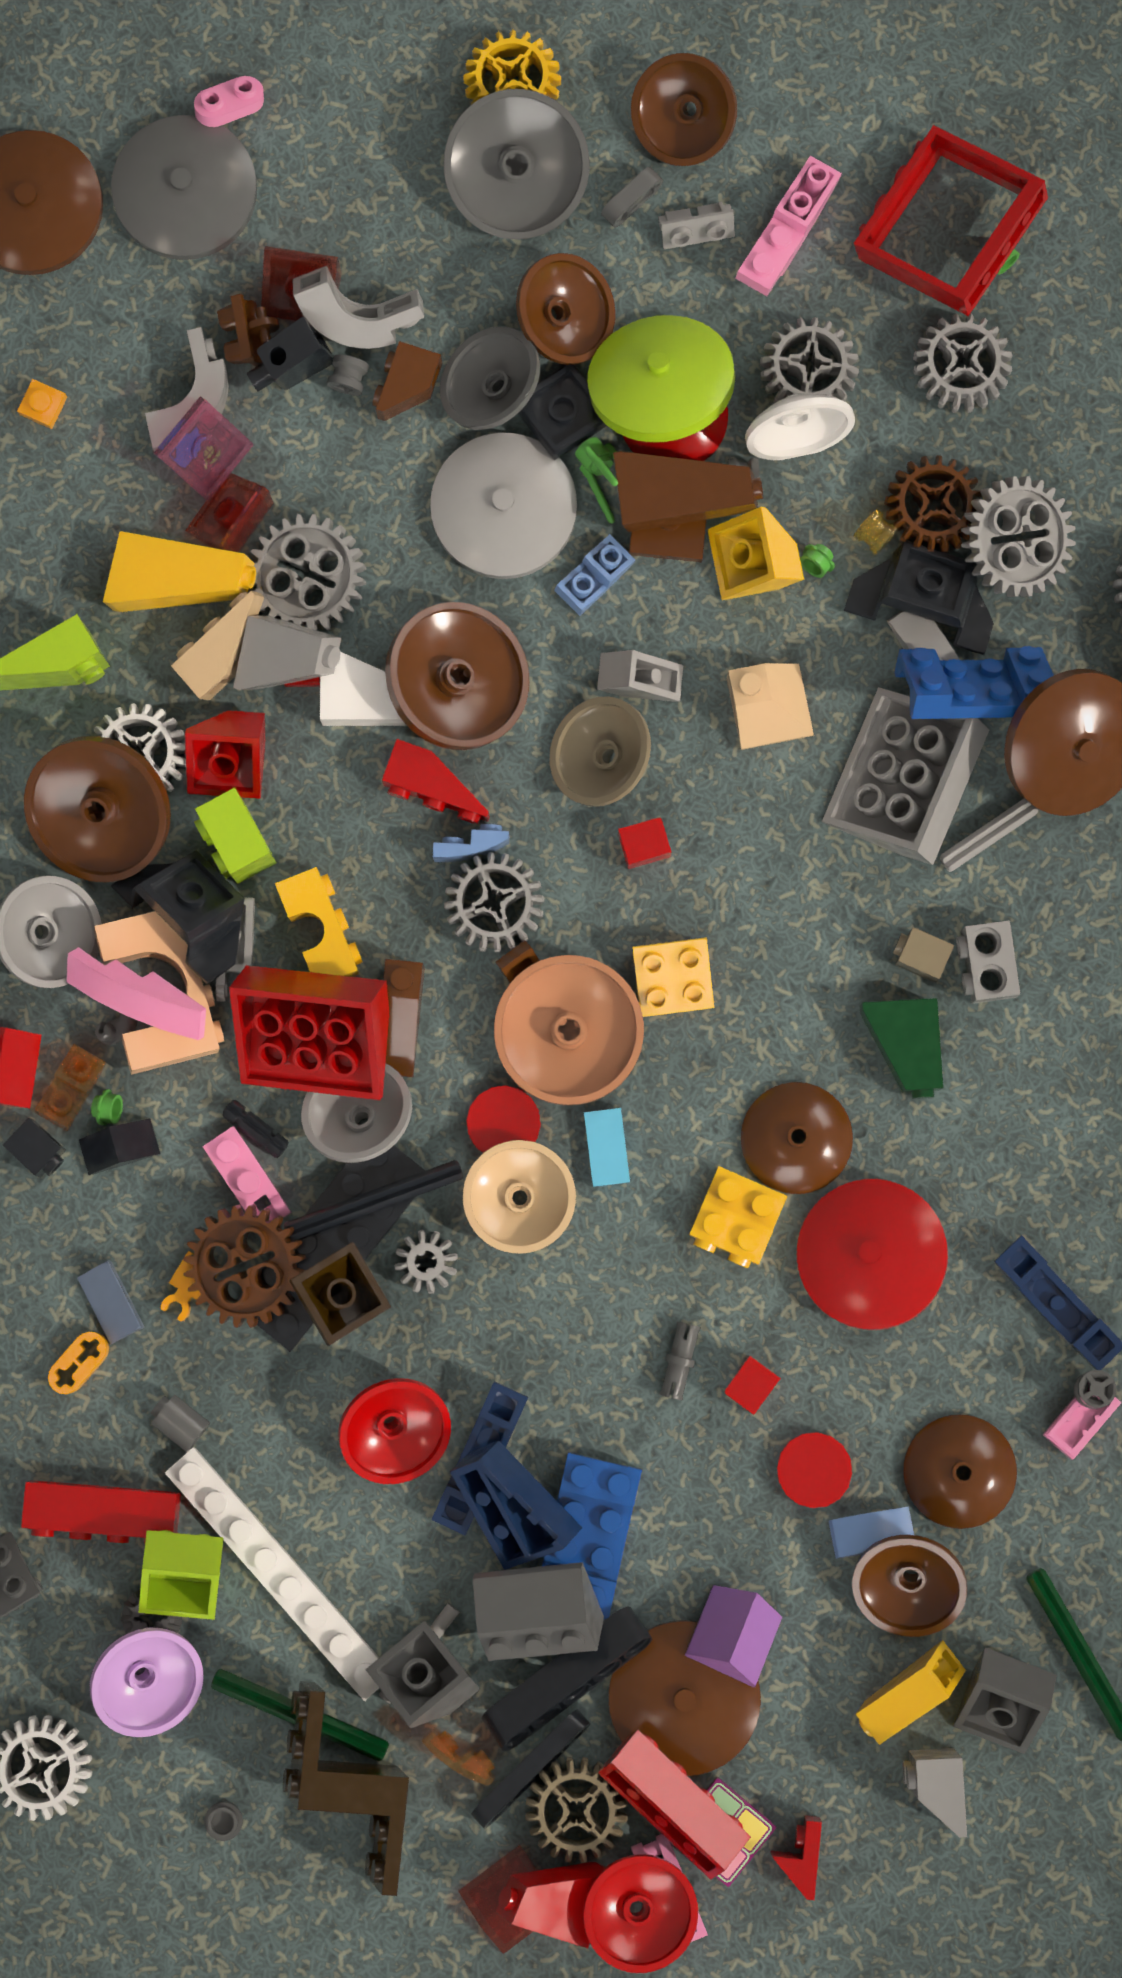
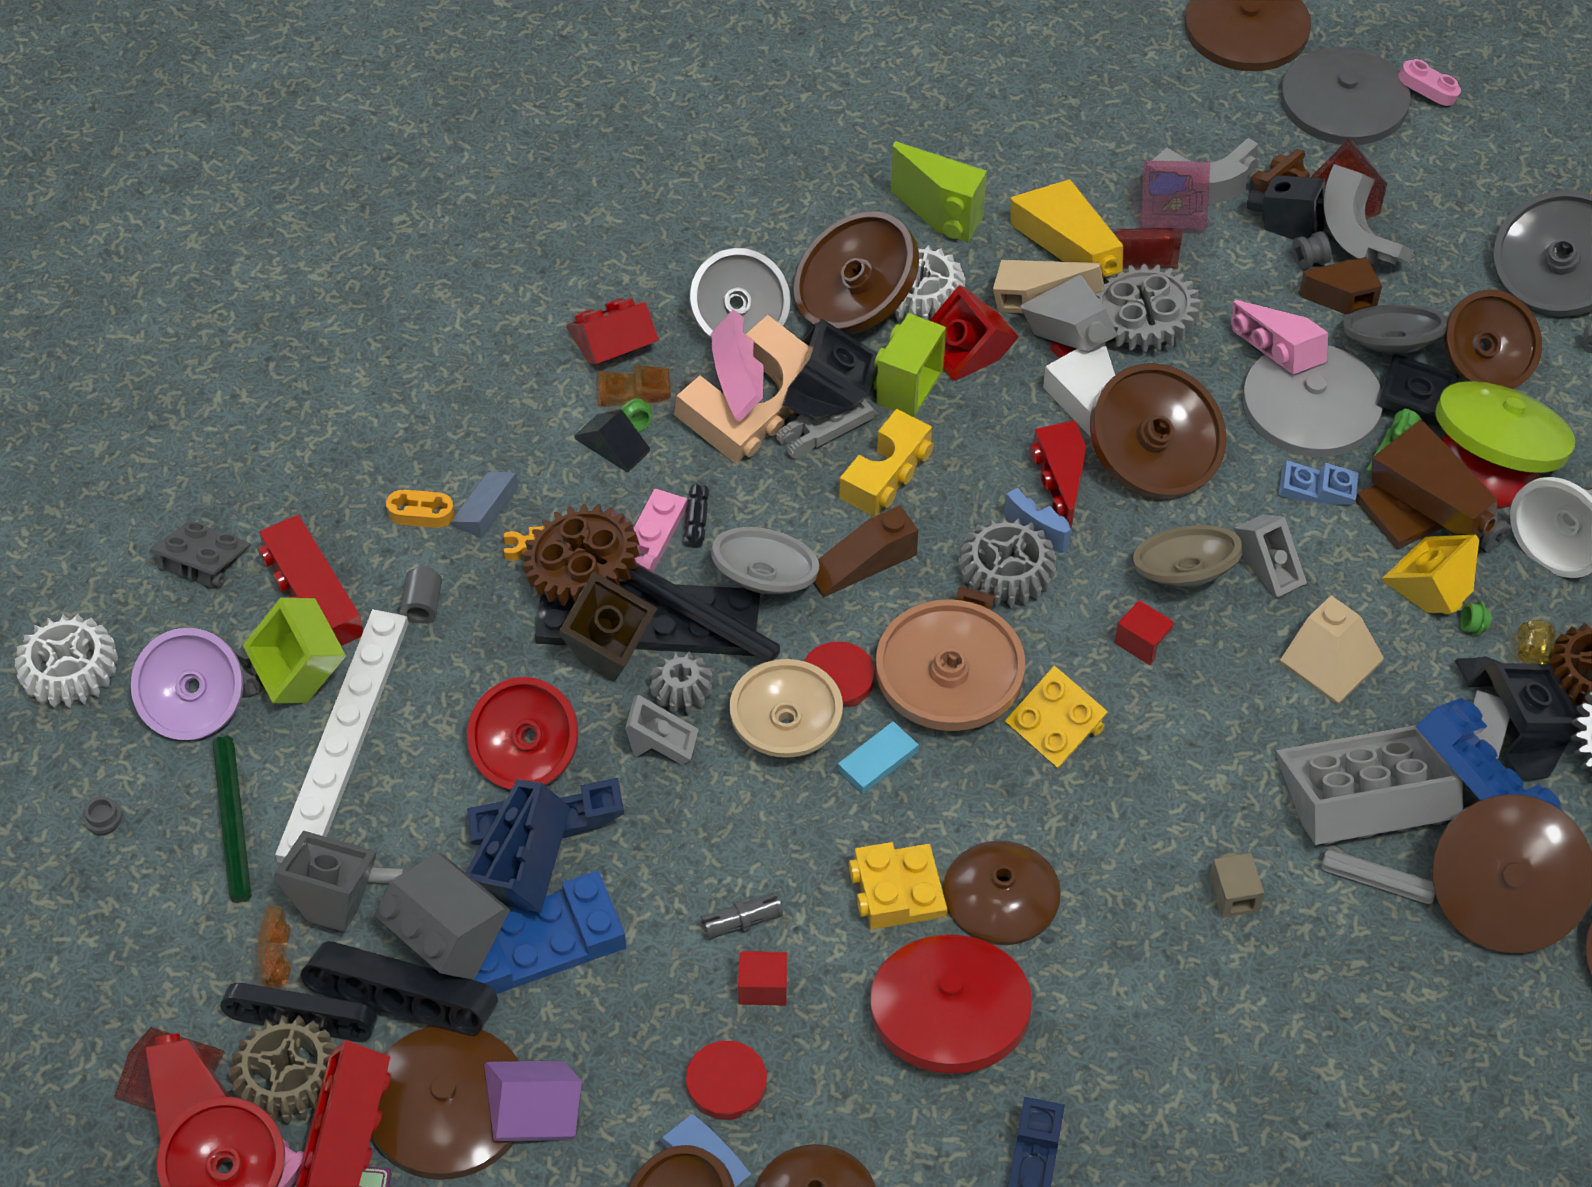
camera: 50 degrees right, 30 degrees down
black brick [3,1118,66,1177] -> none
light orange plate [17,379,67,429] -> none
red slope [229,965,389,1100] -> none
dark brown bracket [283,1681,409,1896] -> none
dark green slope [859,998,943,1099] -> none
light grey brick [956,921,1020,1004] -> none
none -> light grey slope [625,695,699,765]
none -> bright pink slope [1231,300,1328,375]

